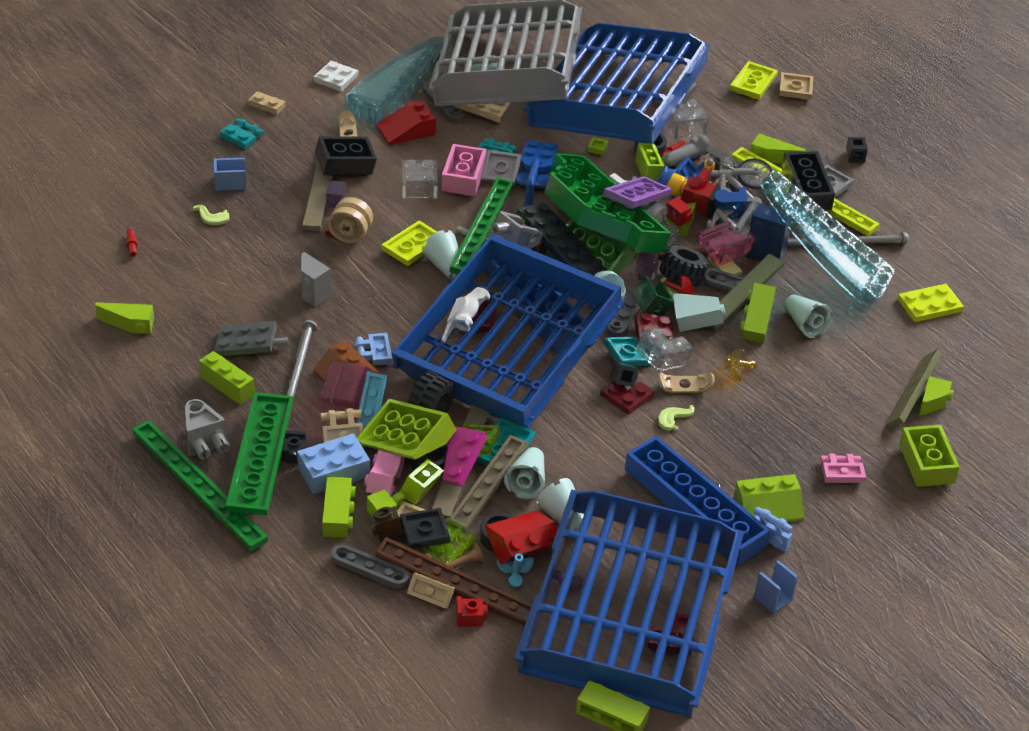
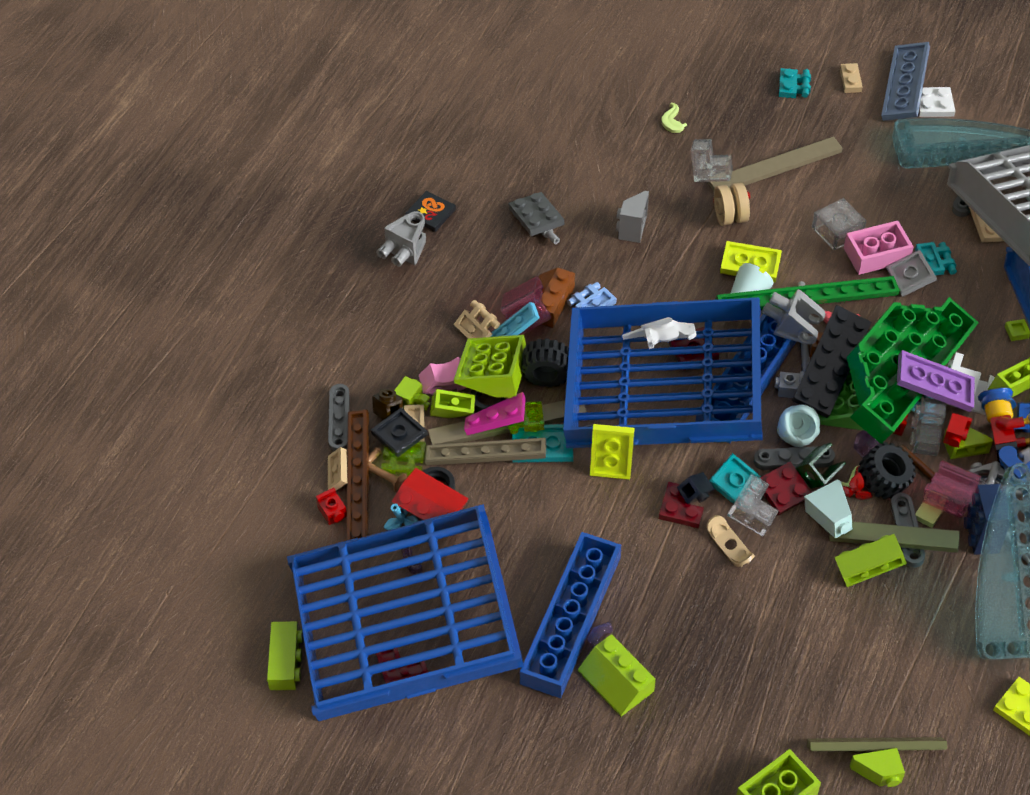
camera: 65 degrees right, 10 degrees up
lime slope [95,302,154,334] -> none
red bar [126,229,138,257] -> none
green plate [132,420,268,552] -> none
lime brick [199,351,255,405] -> none
medium blue piece [214,158,246,191] -> none
green plate [226,392,294,516] -> none
black brick [282,430,306,463] -> none
light grey bar [286,320,317,396] -> none
light blue brick [297,433,370,495] -> none
black brick [315,136,377,175] -> none
lime brick [322,477,356,538] -> none
brick [326,180,347,208] -> none
tan piece [338,111,357,136] -> none
red slope [377,100,436,145] -> none
light aqua cone [504,447,545,499] -> none
blue plate [516,140,559,206] -> none
light aqua cone [536,478,584,532] -> none
yellowish green piece [658,405,694,431] -> none
clear yellow plant [724,349,757,382] -> none
light blue plate [754,507,793,552] -> none
medium blue piece [754,560,798,614] -> none
light aqua cone [784,294,833,338] -> none
bright pink plate [820,454,866,483] -> none
none -> black tile [405,191,456,232]
none -> neon yellow plate [590,424,635,480]
none -> clear brick [691,139,733,182]
none -> sand blue plate [881,42,930,121]

